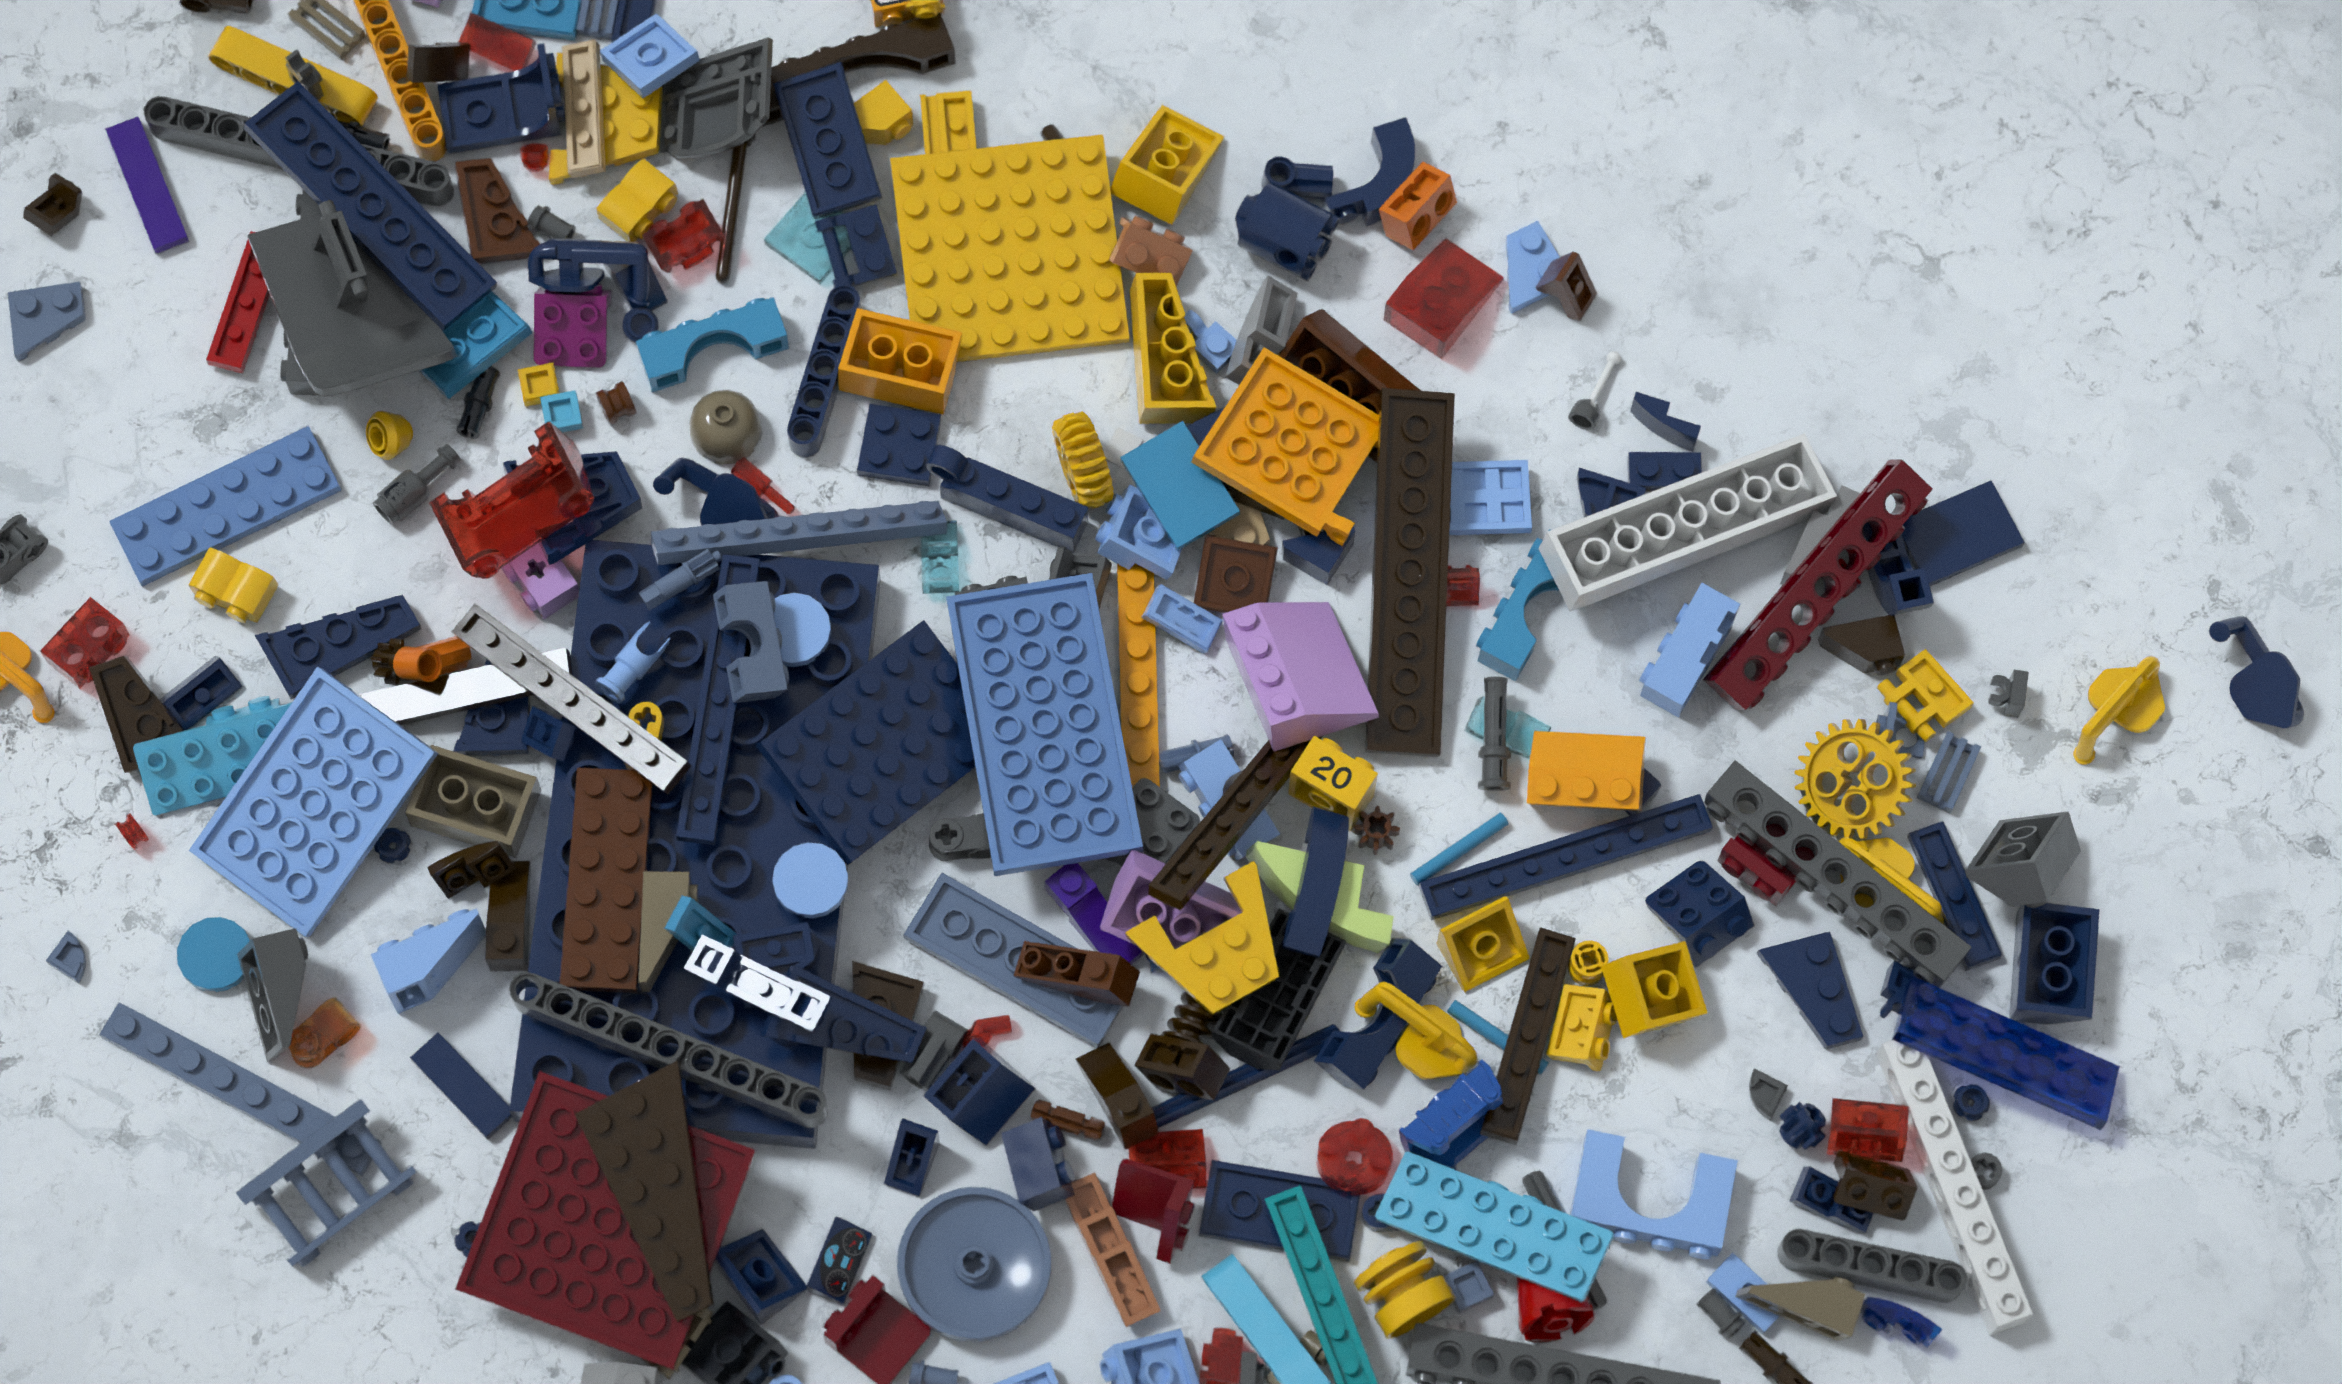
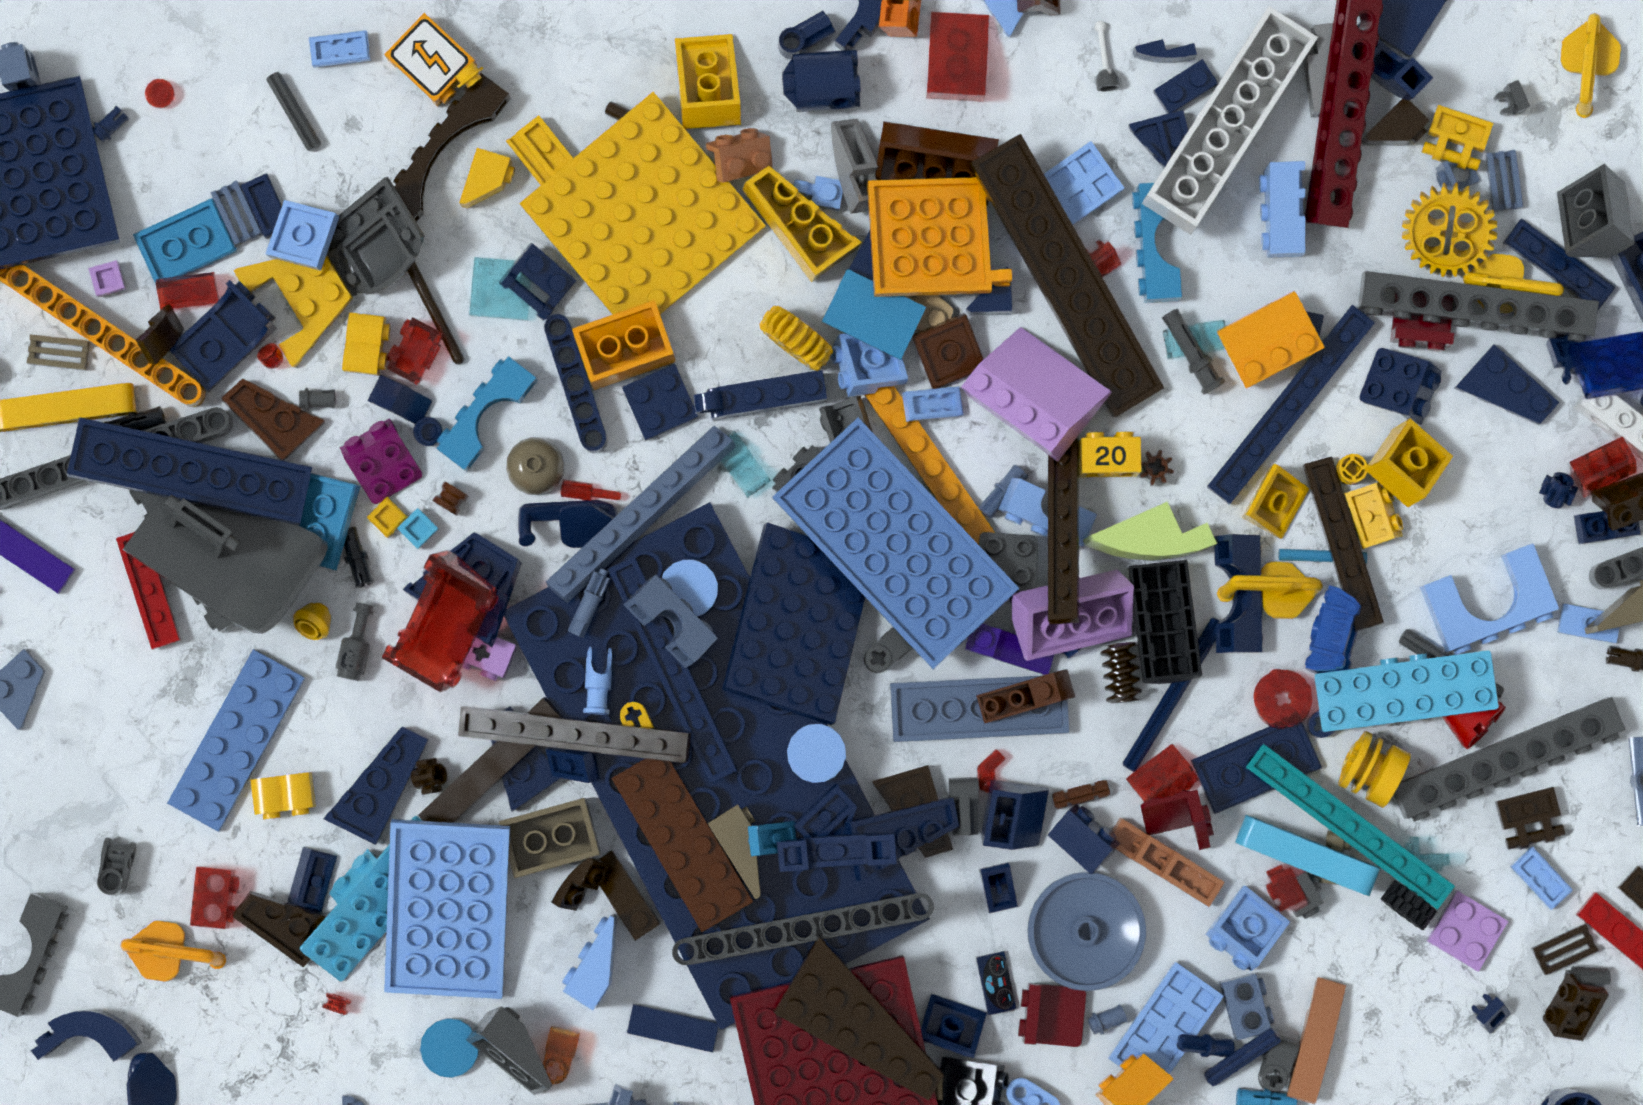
camera: 30 degrees left, 15 degrees up
dark grey plate [285,49,324,100] -> none
dark blue plate [374,828,411,864] -> none
orange piece [393,636,472,682] -> none
dark blue piece [527,239,650,306] -> none
tan tile [562,39,606,178] -> none
dark blue tile [773,62,883,219] -> none
dark brown slope [1075,1043,1159,1150] -> none
white sticker [1104,427,1143,469] -> none
yellow wing [1125,861,1279,1015] -> none
dark brown brick [1134,1033,1230,1101] -> none
dark blue slope [1282,807,1349,958] -> none
dark azure bar [1410,812,1509,886] -> none
sand blue plate [1444,1261,1494,1314] -> none
dark grey pin [1696,1288,1746,1338] -> none
dark grey tile [1749,1068,1788,1121] -> none

